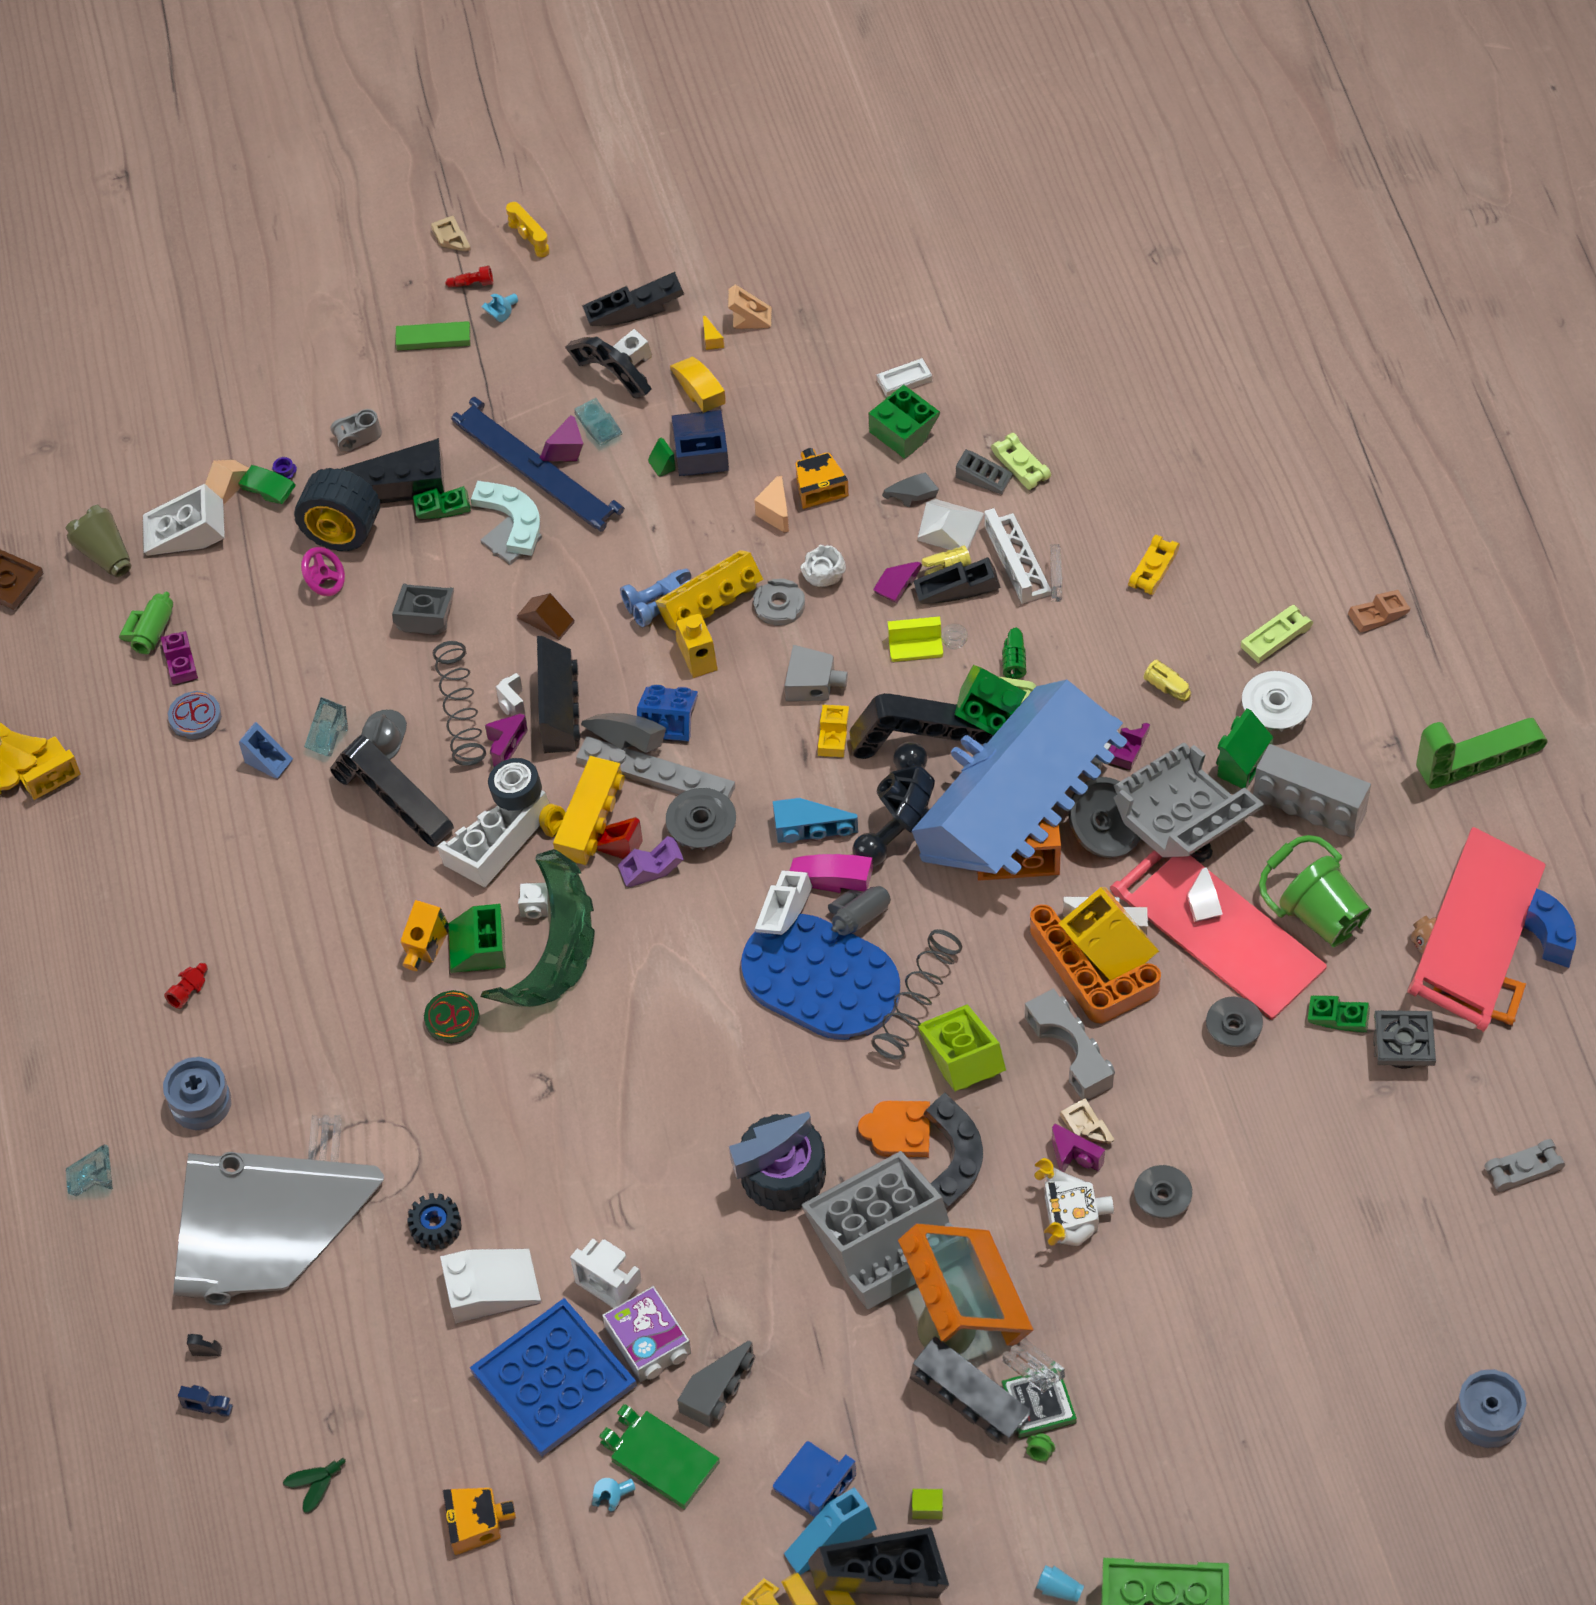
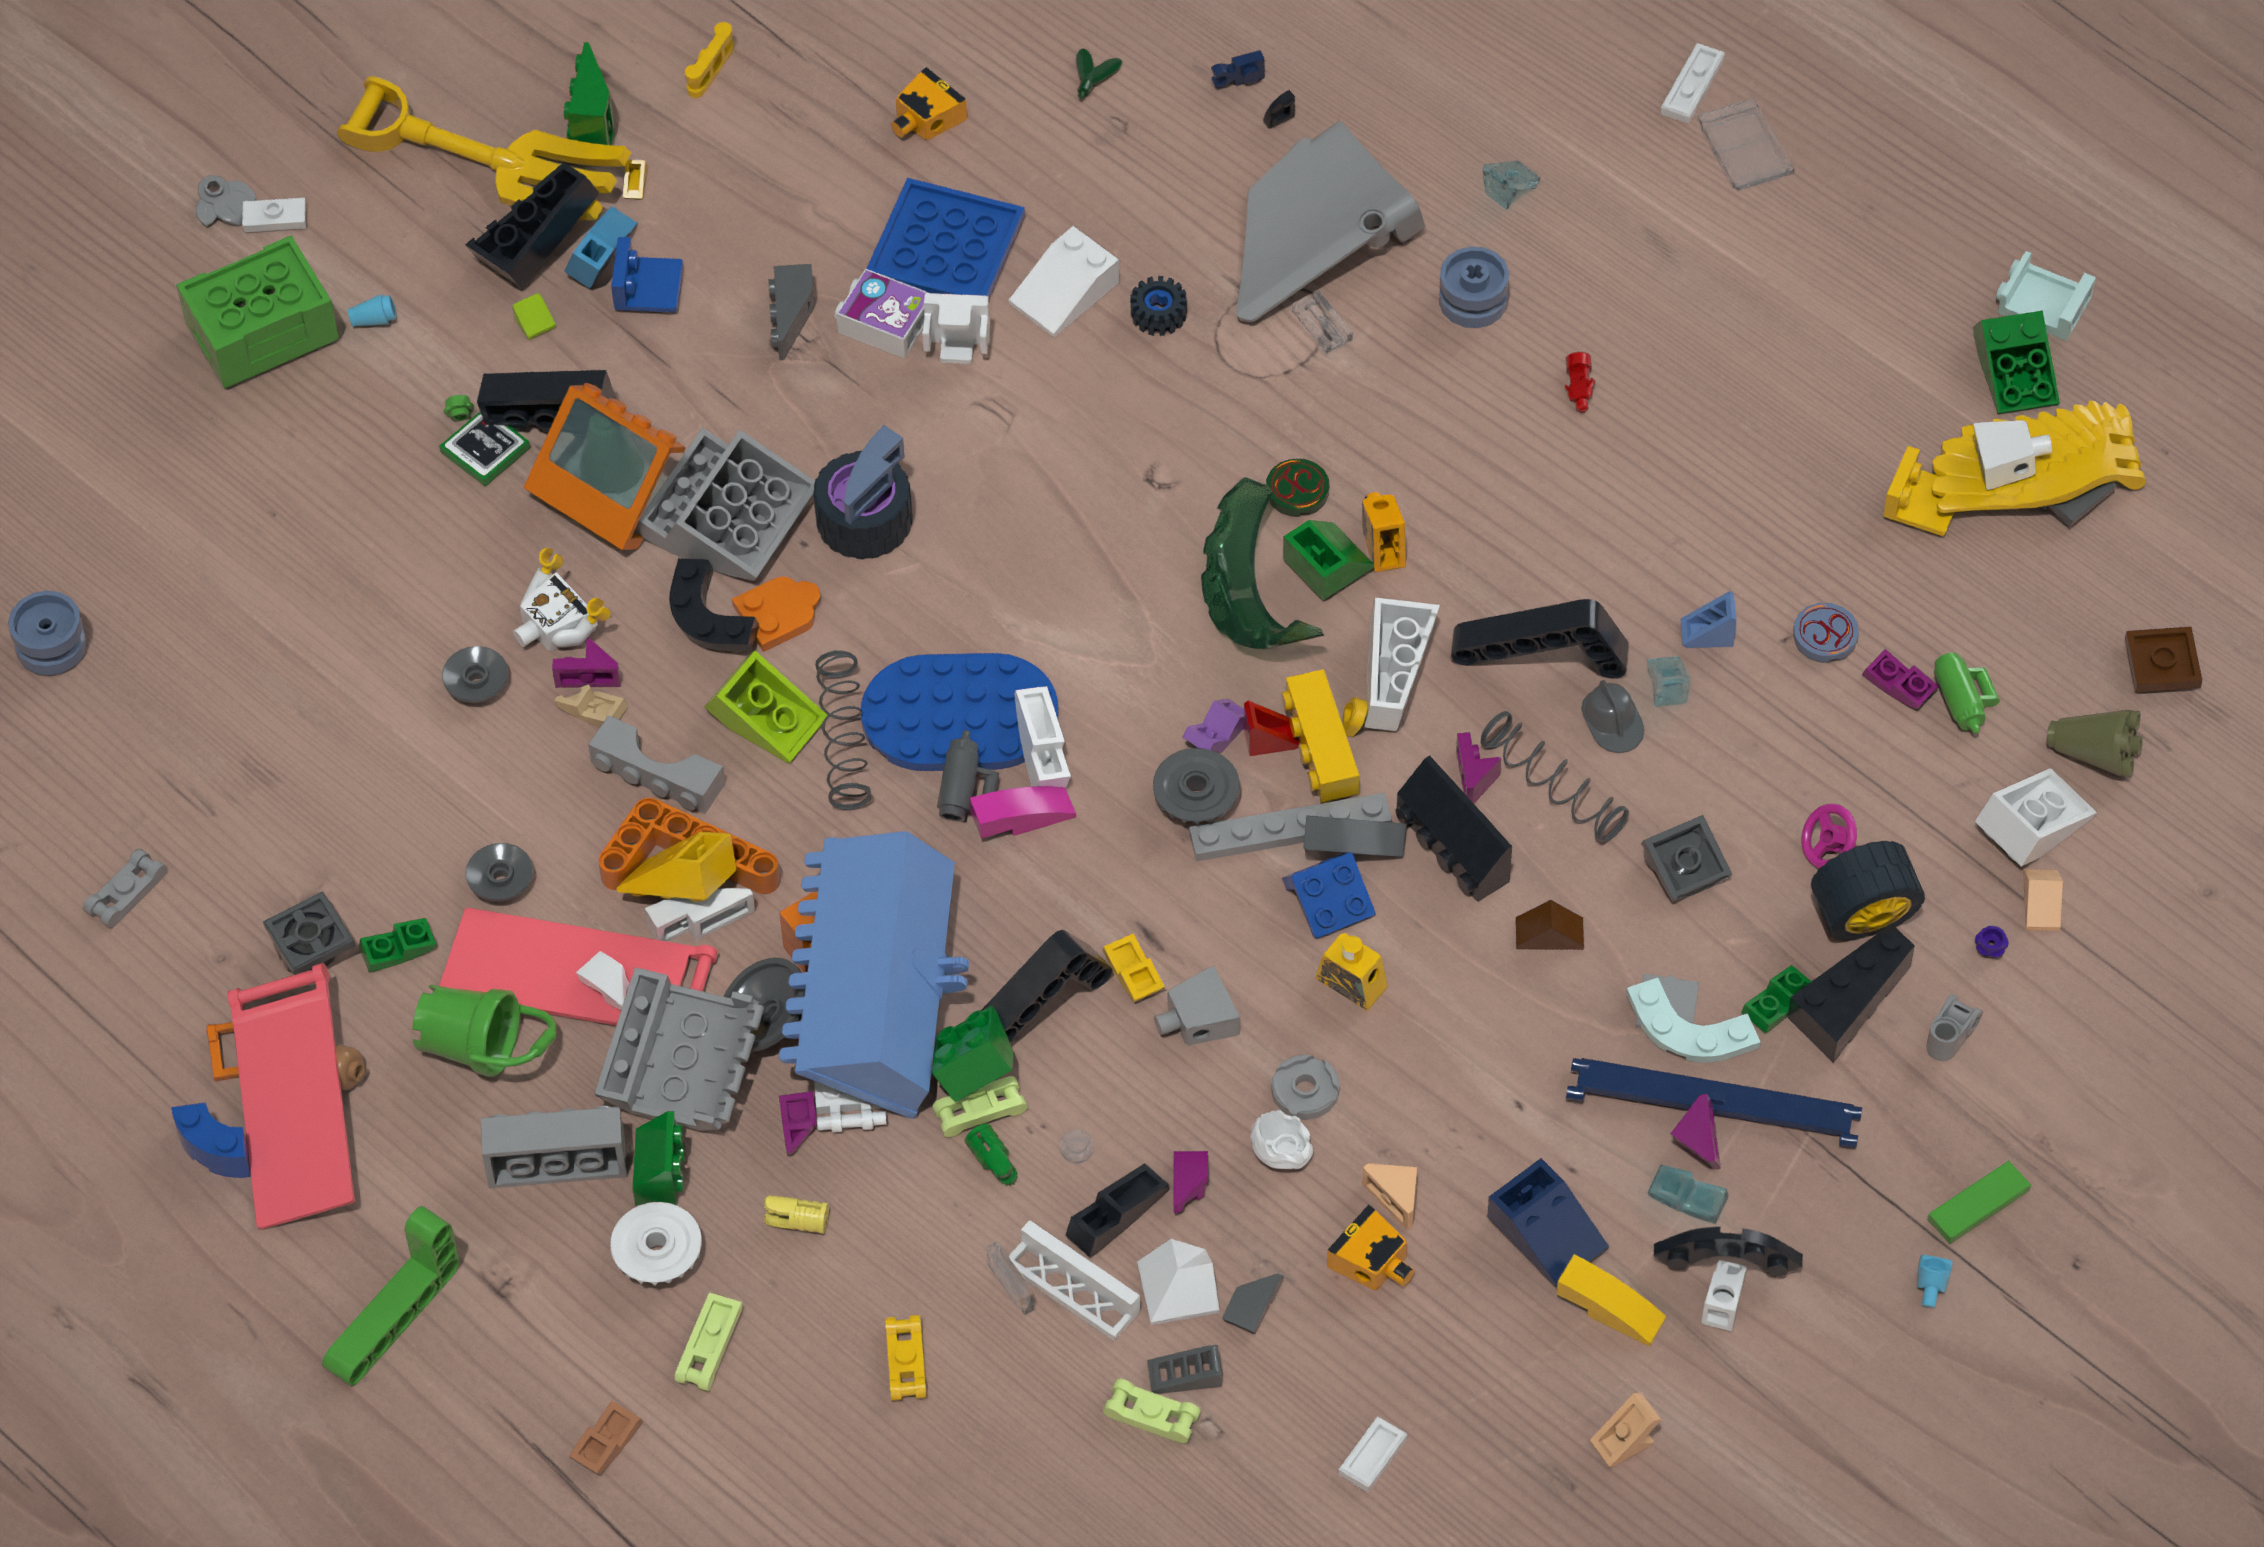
camera: 145 degrees right, 0 degrees up
green slope [238,465,296,504] -> none
tan slope [431,216,471,252] -> none
red piece [445,265,494,288] -> none
black wheel [488,758,542,811] -> none
white bracket [496,673,526,716] -> none
yellow plate [506,202,549,257] -> none
white bracket [518,883,549,919] -> none
black slope [582,272,685,326] -> none
medium azure piece [592,1478,636,1511] -> none
green tile [599,1404,720,1510] -> none
medium blue piece [620,568,692,627] -> none
green slope [648,437,676,477] -> none
yellow brick [655,550,764,630] -> none
yellow piece [703,316,724,350] -> none
dark azure slope [772,798,858,843] -> none
black piece [852,742,935,867] -> none
green slope [868,384,940,459] -> none
neon yellow panel [888,616,943,662] -> none
light yellow hinge [921,545,971,576] -> none
clear tile [1002,1338,1065,1393] -> none

